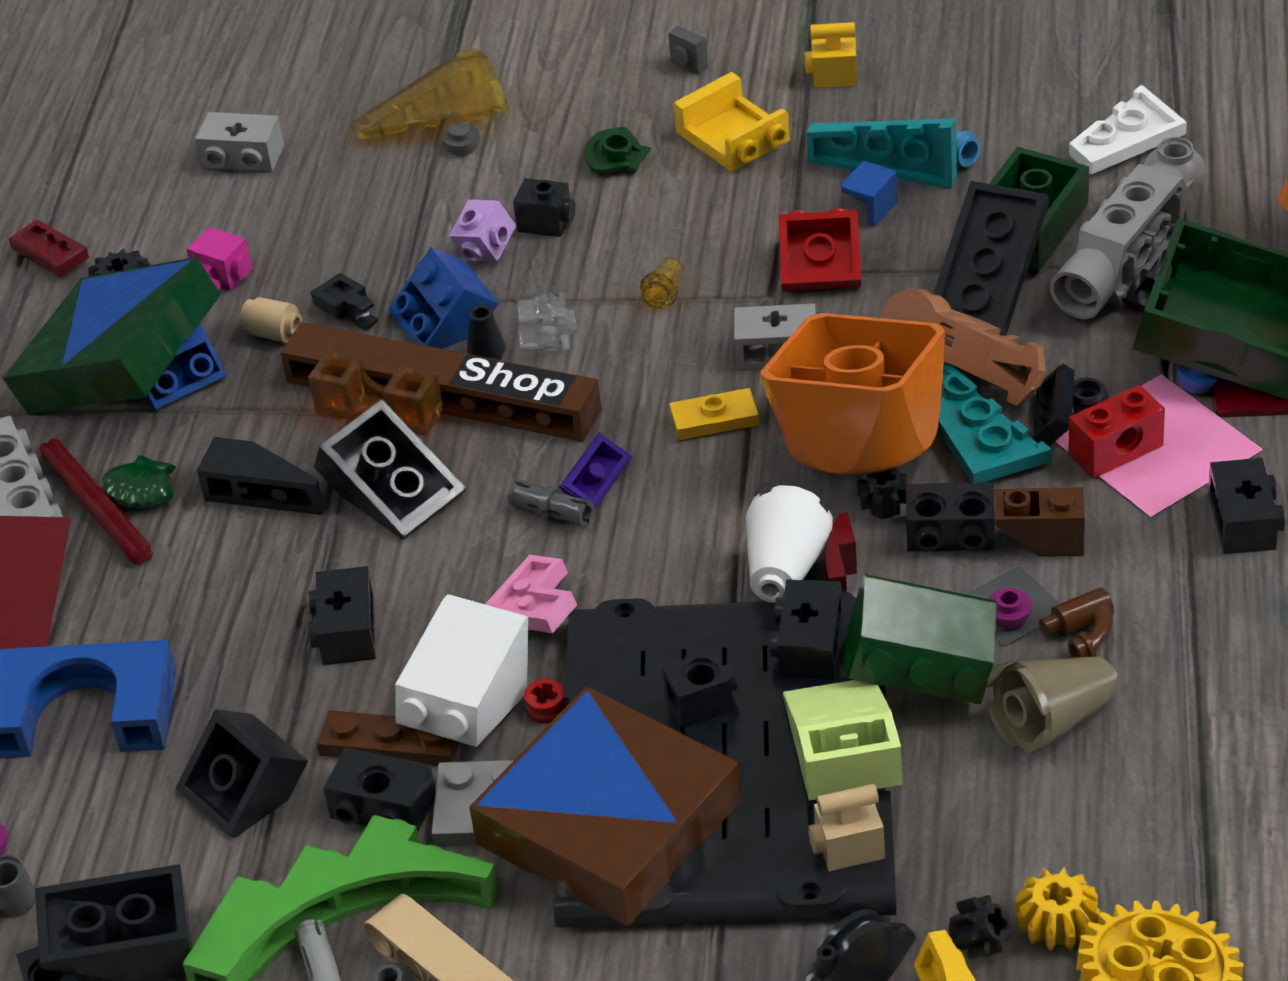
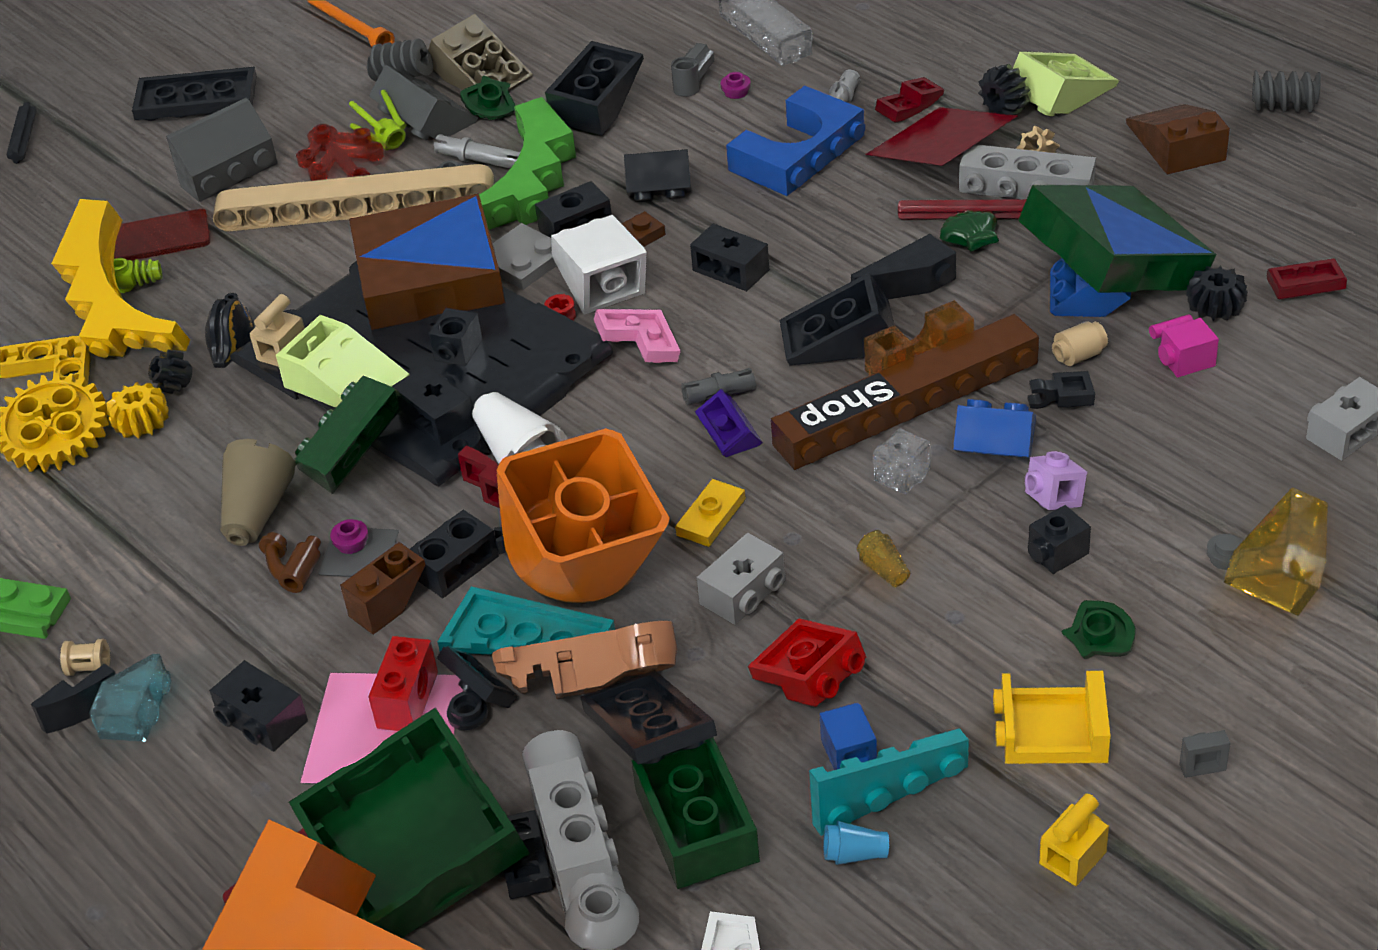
camera: 130 degrees right, 0 degrees up
black cone [466,305,506,360] -> none

